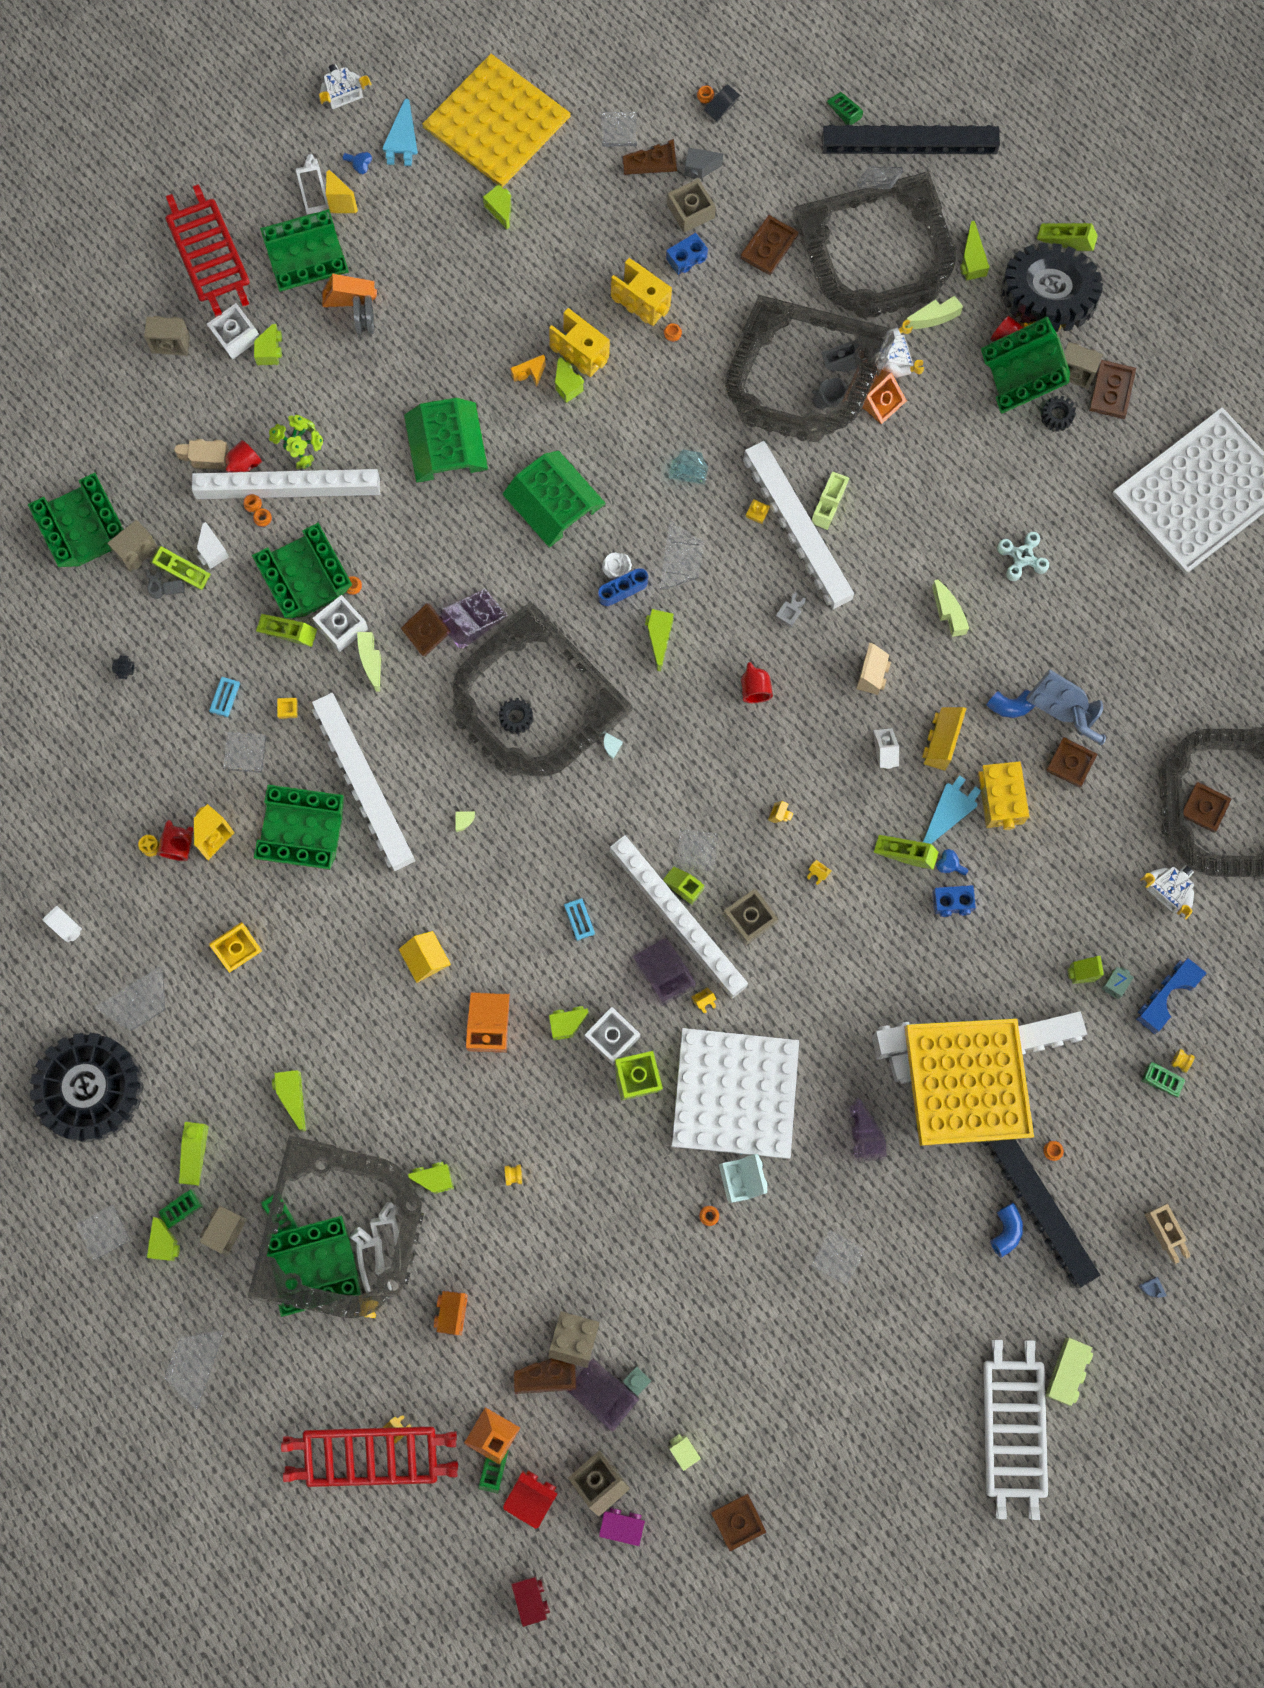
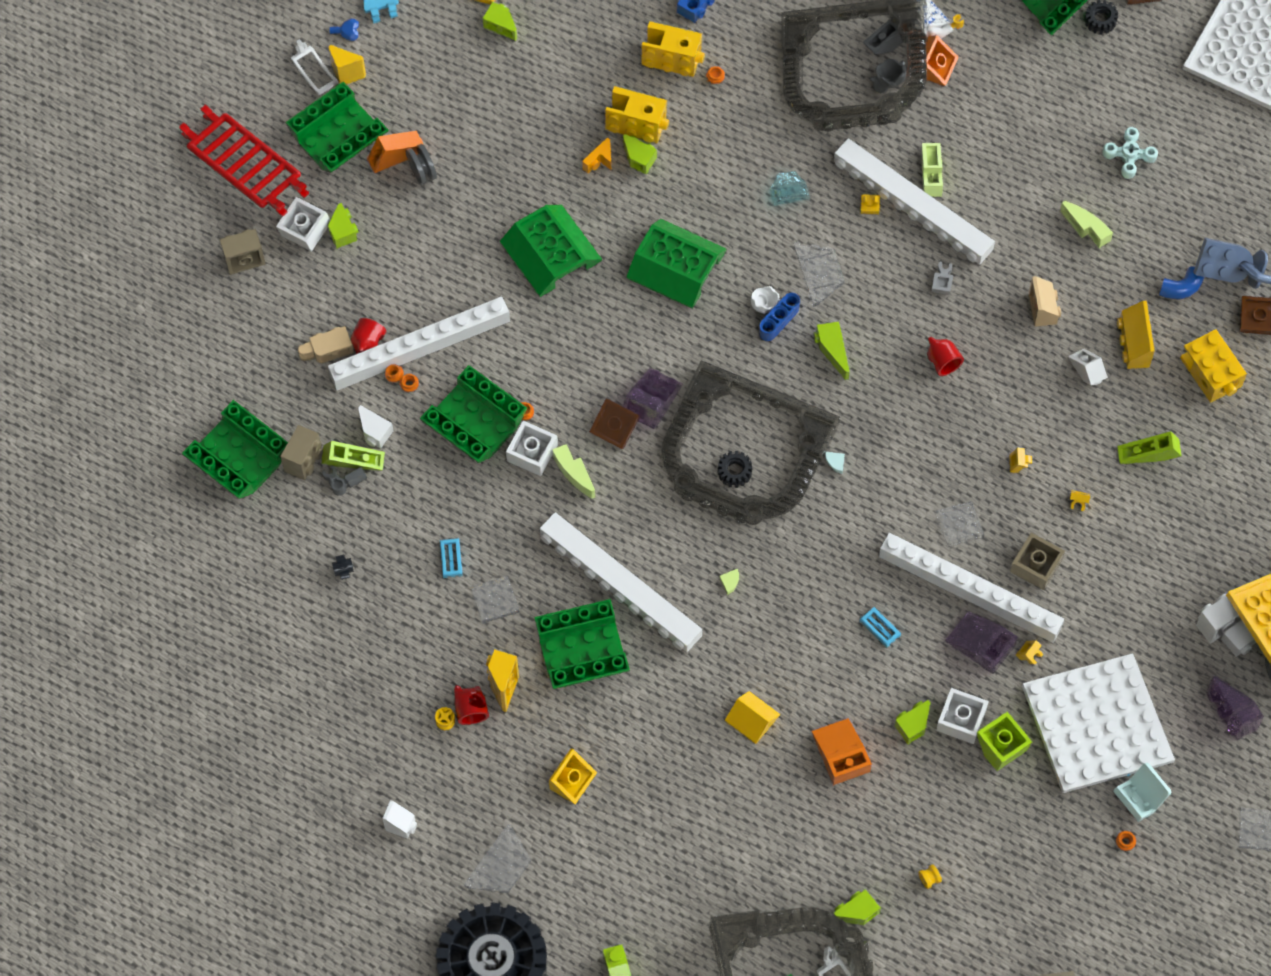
camera: 20 degrees left, 10 degrees down
lime slope [256,614,317,647] -> none
lime plant [269,415,323,469] -> none
lime slope [272,1070,306,1132] -> none
yellow tile [277,698,298,719] -> none
lime slope [663,866,705,905] -> none
medium azure flag [923,775,981,844] -> none
blue brick [932,885,976,917] -> none
blue rock [936,849,969,876] -> none

